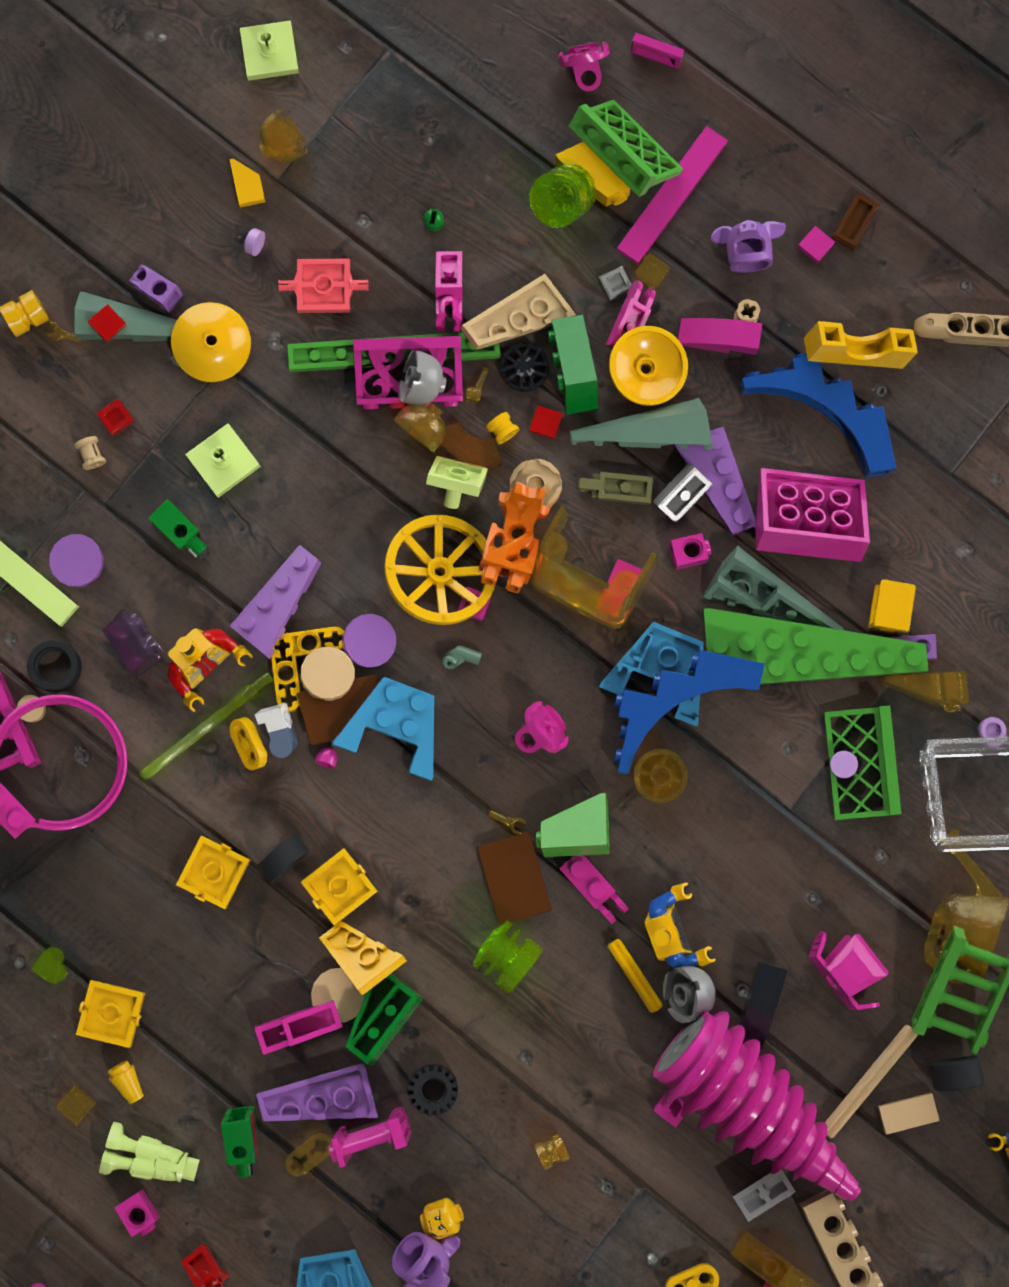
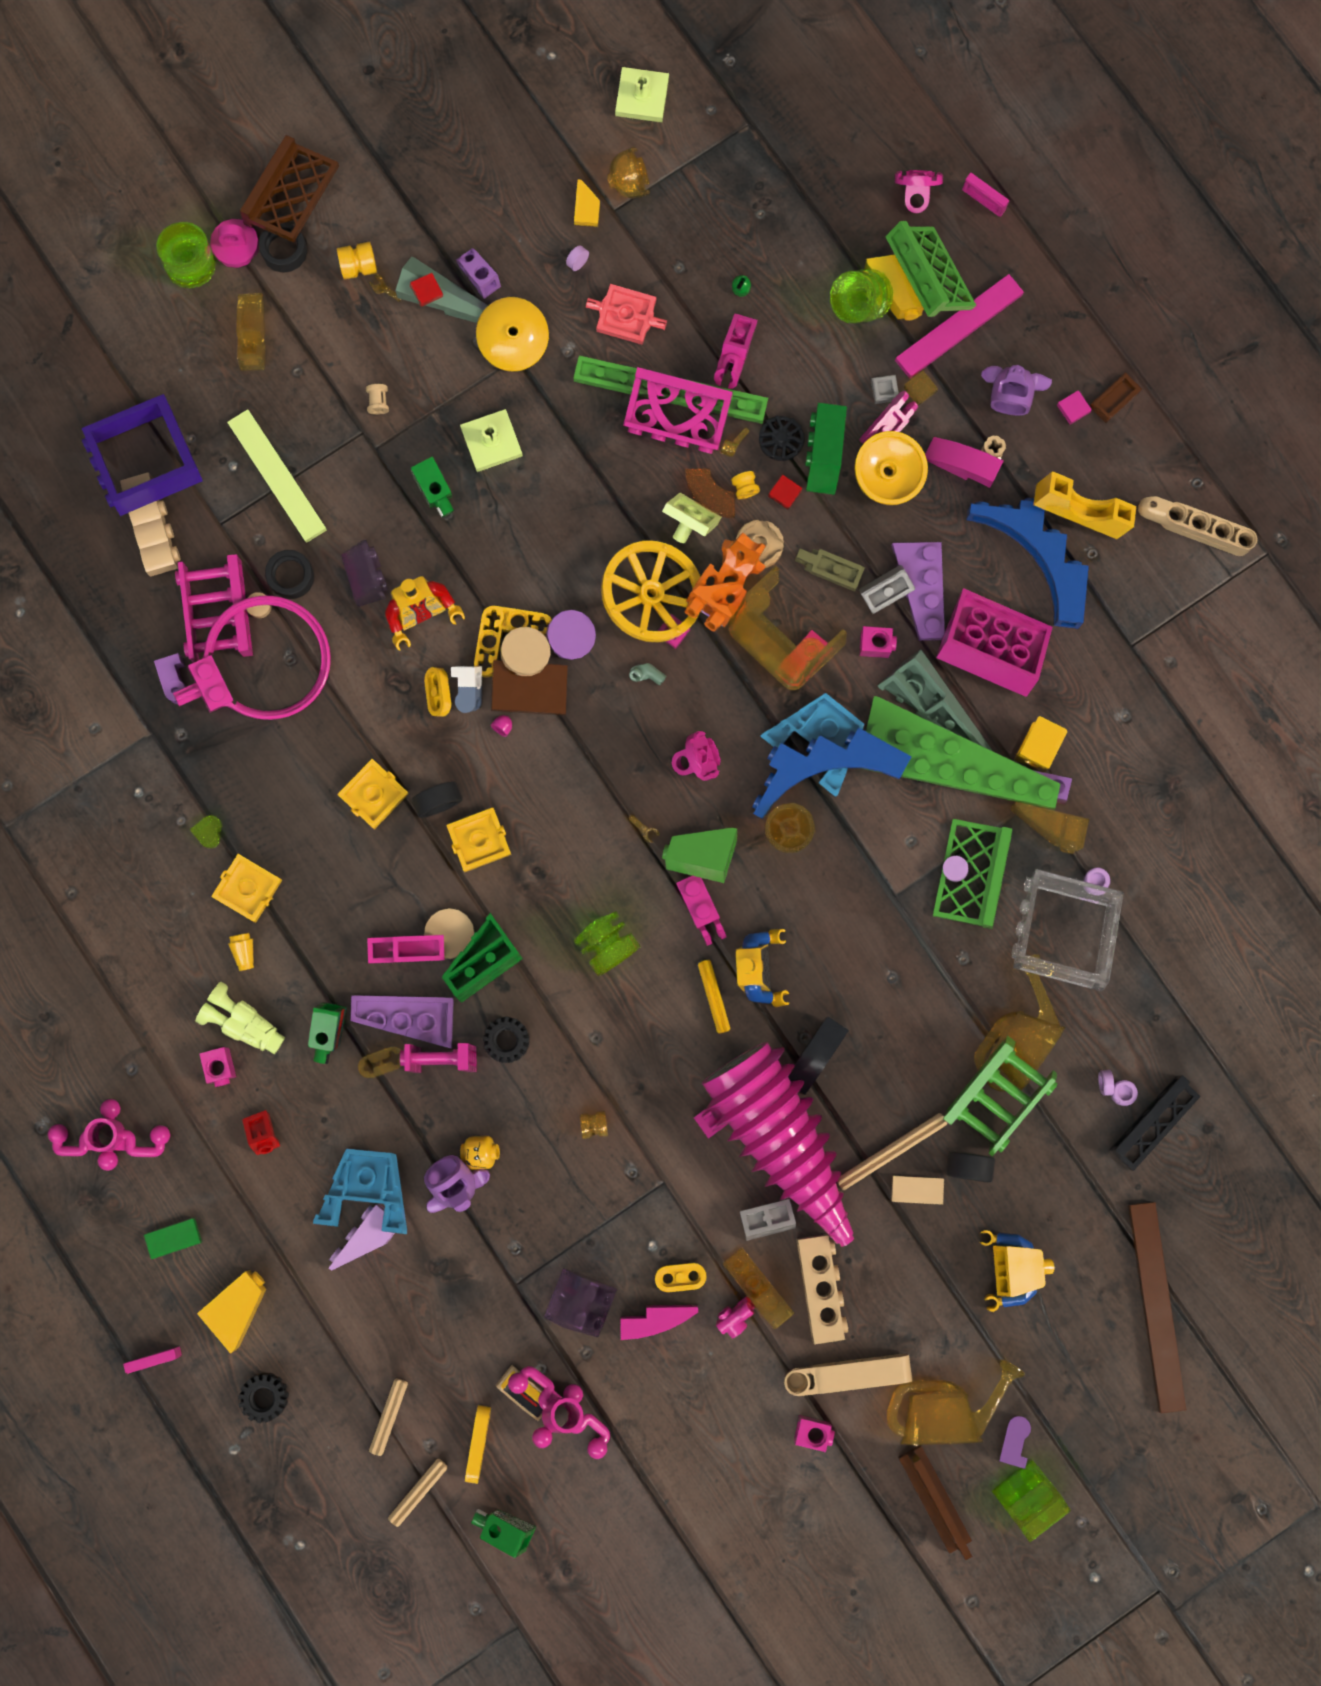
camera: 15 degrees right, 0 degrees up
medium lavender tile [49,534,104,588] -> none
clear yellow tile [56,1085,97,1126] -> none
red tile [96,399,135,436] -> none
clear neon green bar [139,672,274,781] -> none
medium lavender wing [230,545,321,659] -> none
yellow wing [319,921,407,995] -> none
dark azure wing [332,677,434,781] -> none
clear yellow cylinder [394,403,447,453] -> none
light grey cylinder [399,351,446,406] -> none
tan wing [461,274,576,350] -> none
reddish brown tile [477,831,552,926] -> none
sand green wedge [570,398,713,450] -> none
light grey cylinder [663,966,715,1023] -> none
dark pink piece [808,931,888,1010] -> none

